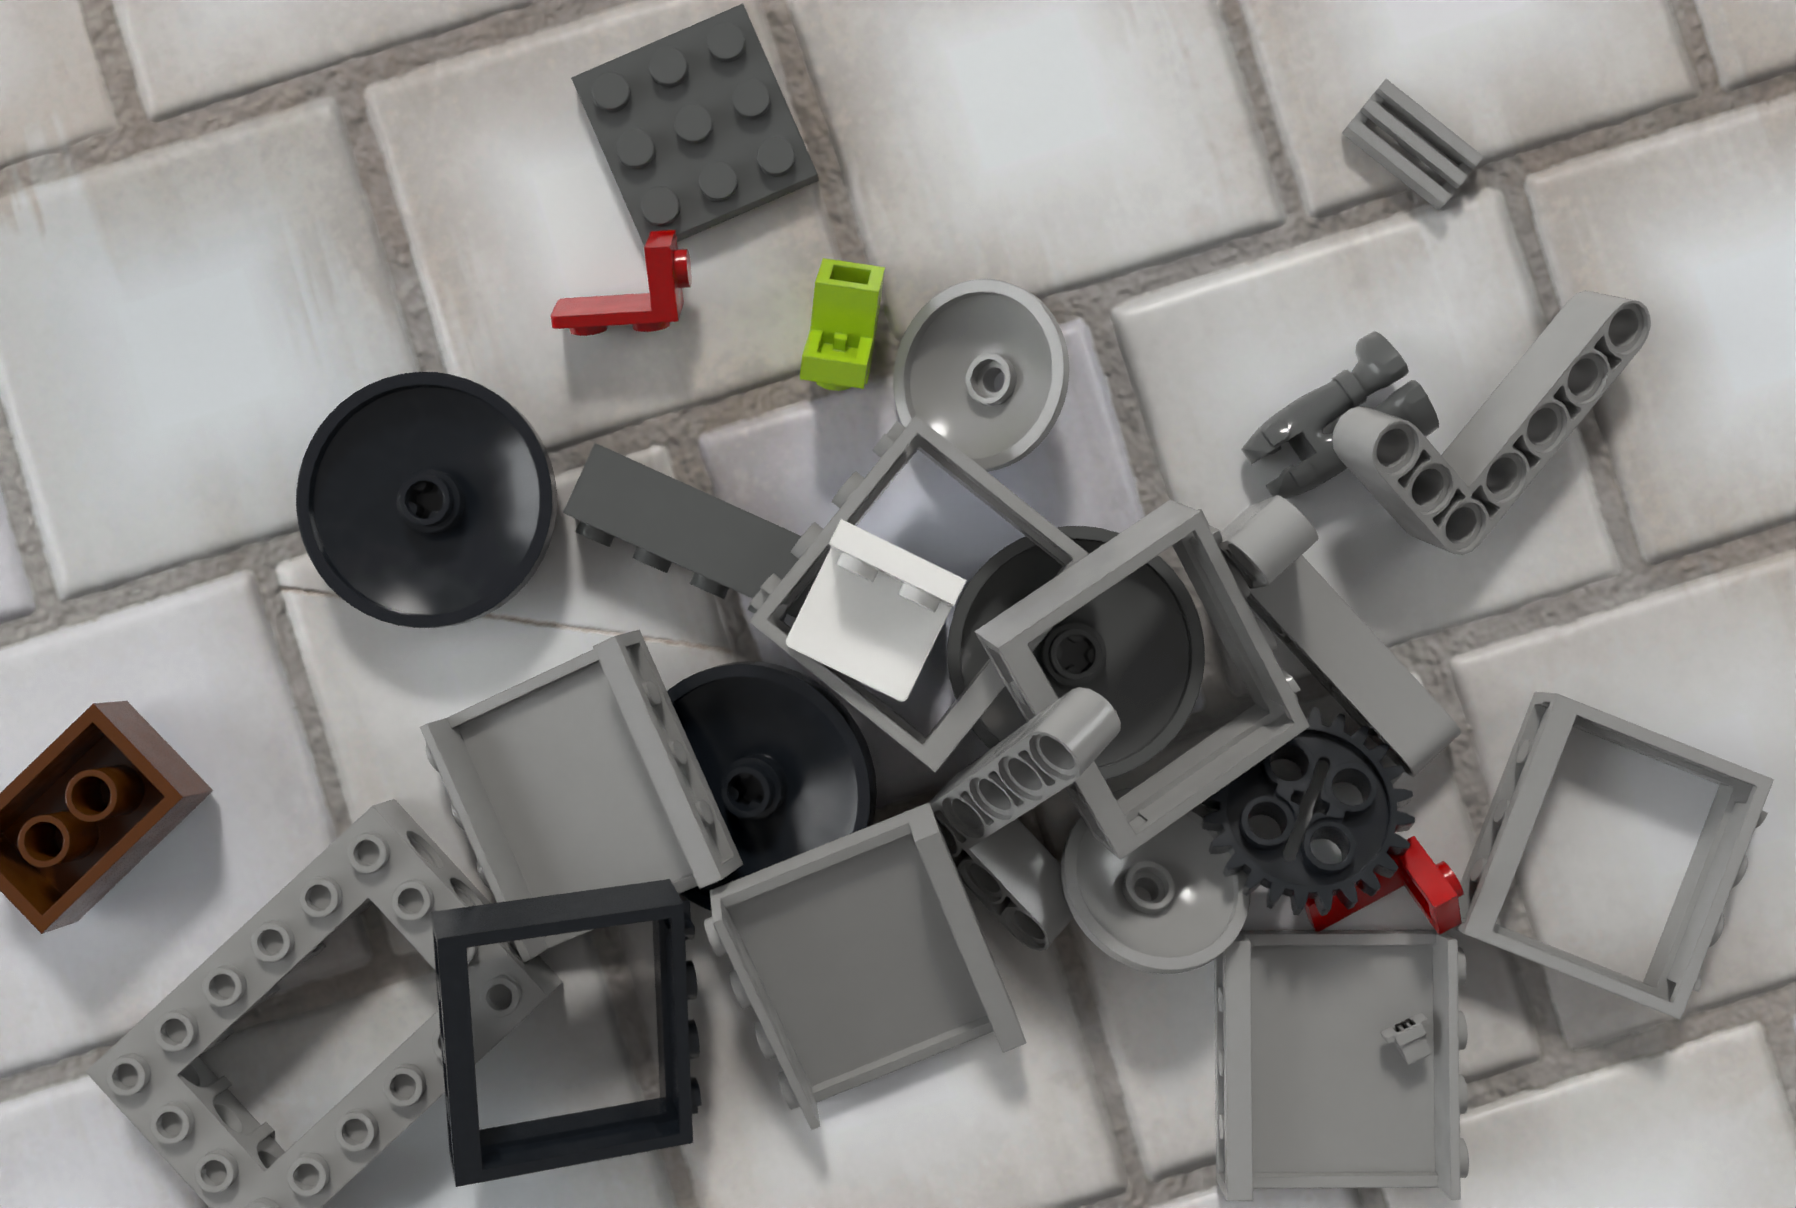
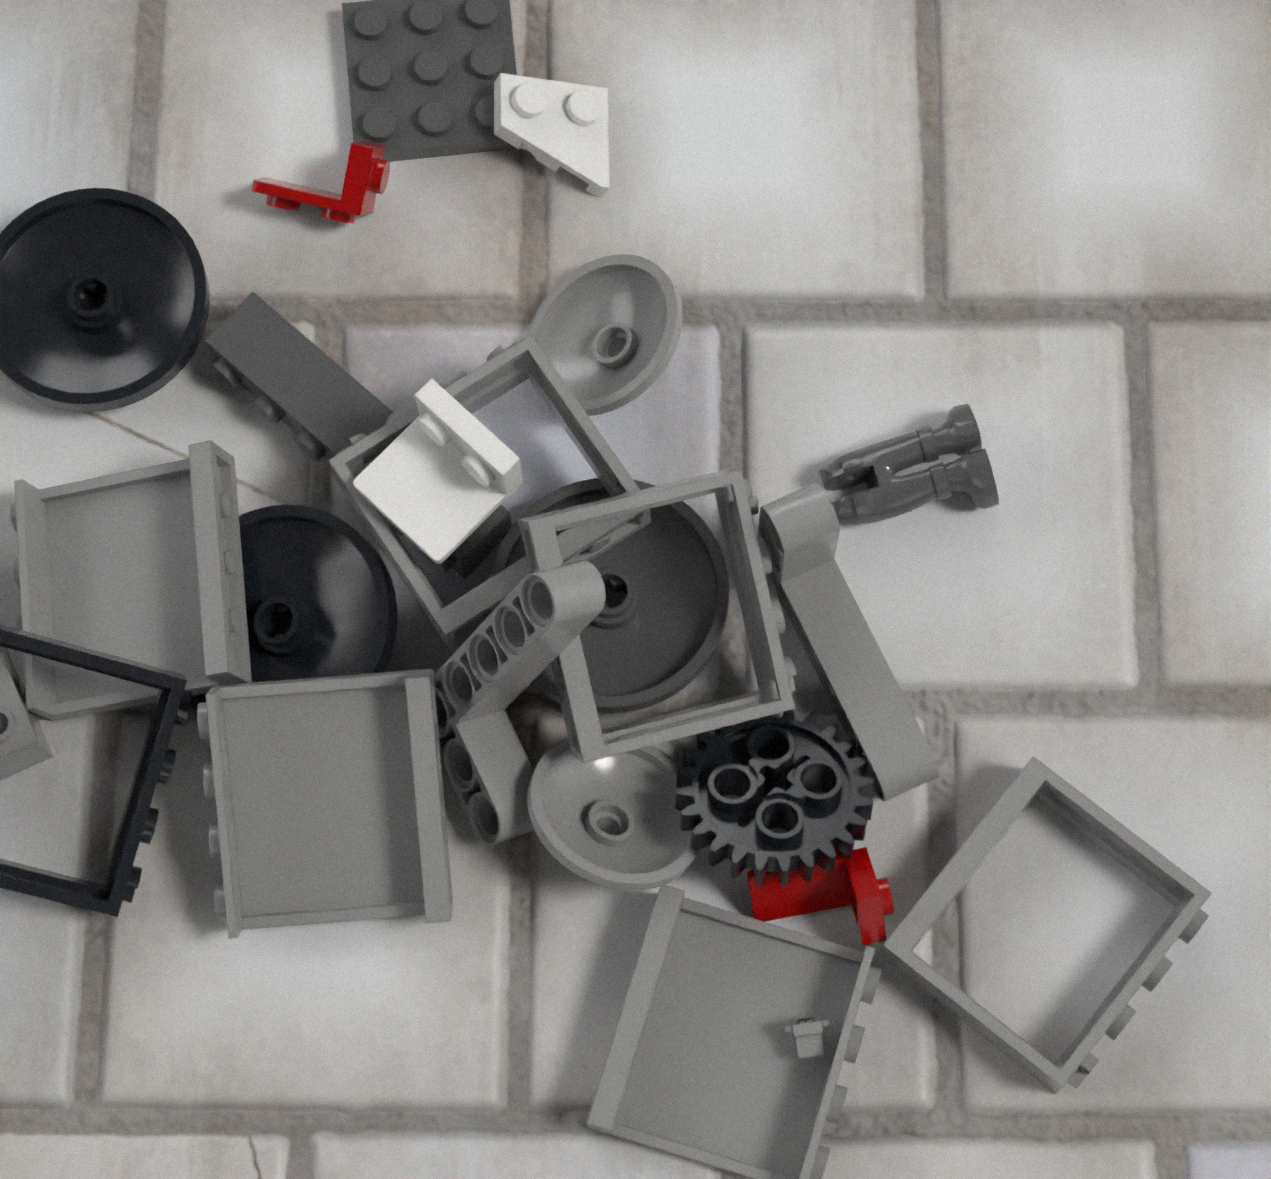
camera: 15 degrees right, 15 degrees down
lime brick [800,258,885,391] -> none
light grey beam [1332,290,1651,555] -> none
light grey tile [1342,79,1484,210] -> none
none -> white wing [494,73,610,197]

